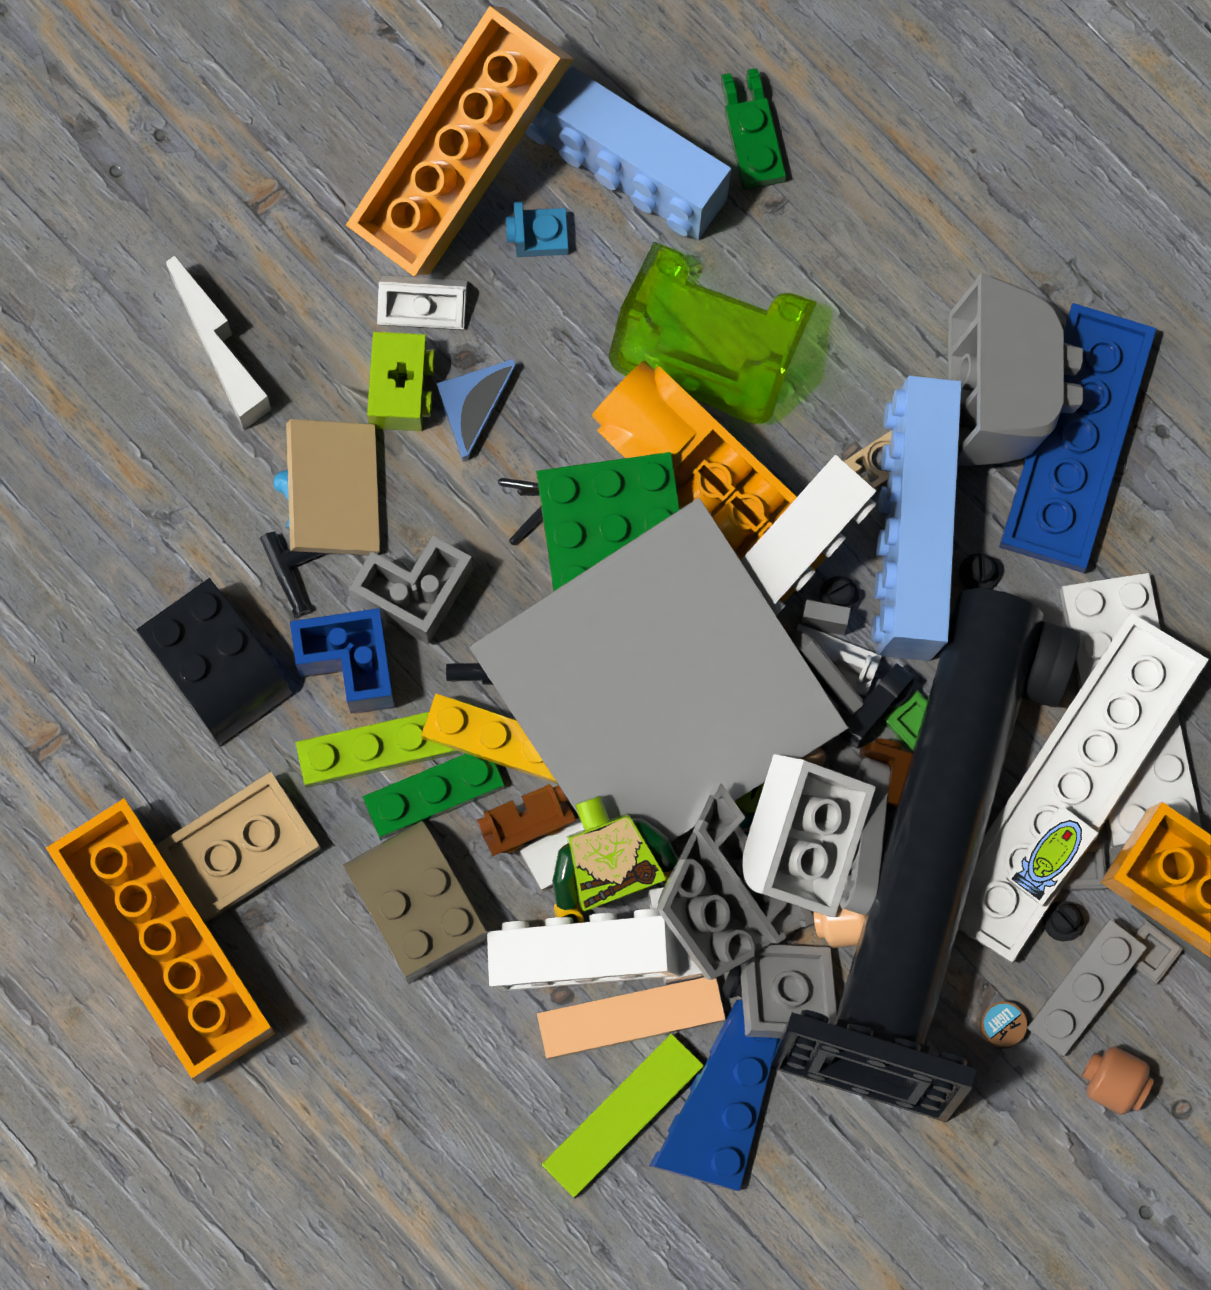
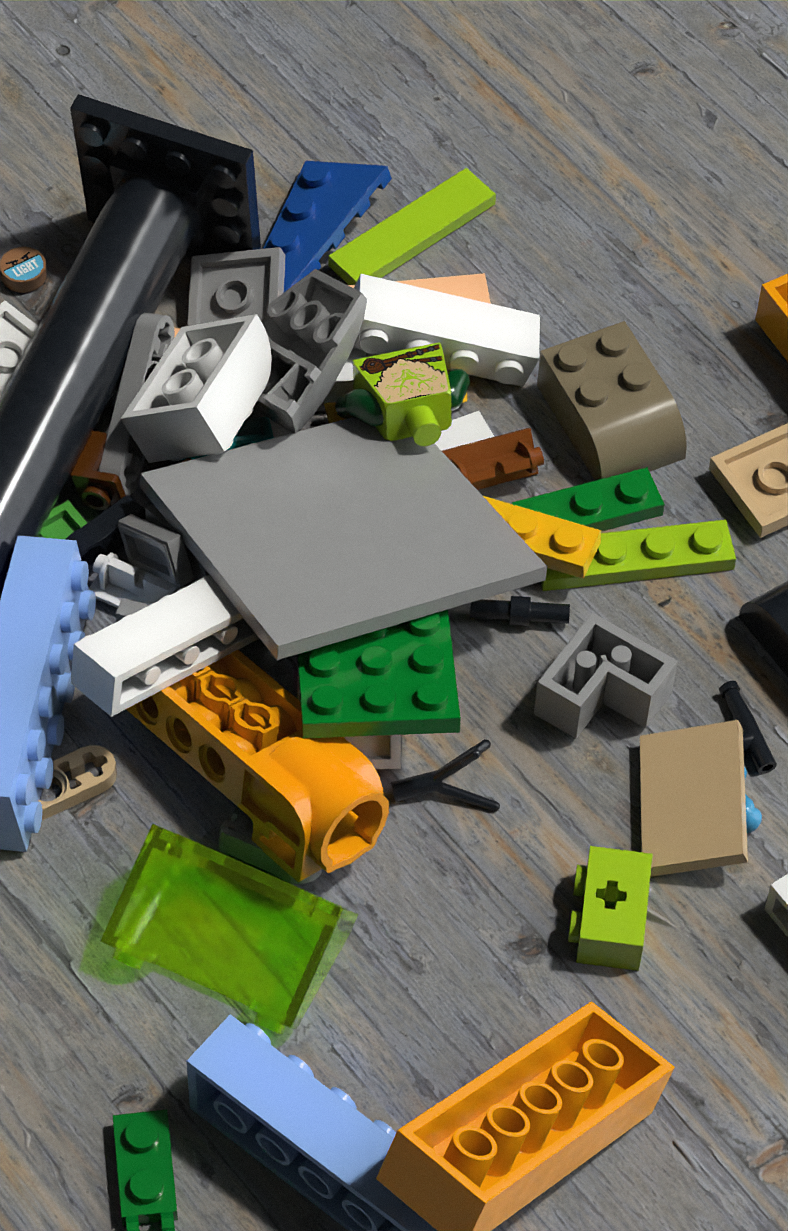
camera: 175 degrees left, 20 degrees down
blue brick [290,608,395,714] -> none
white slope [377,276,467,330] -> none
tile [437,359,516,462] -> none
dark azure bracket [506,202,568,257] -> none

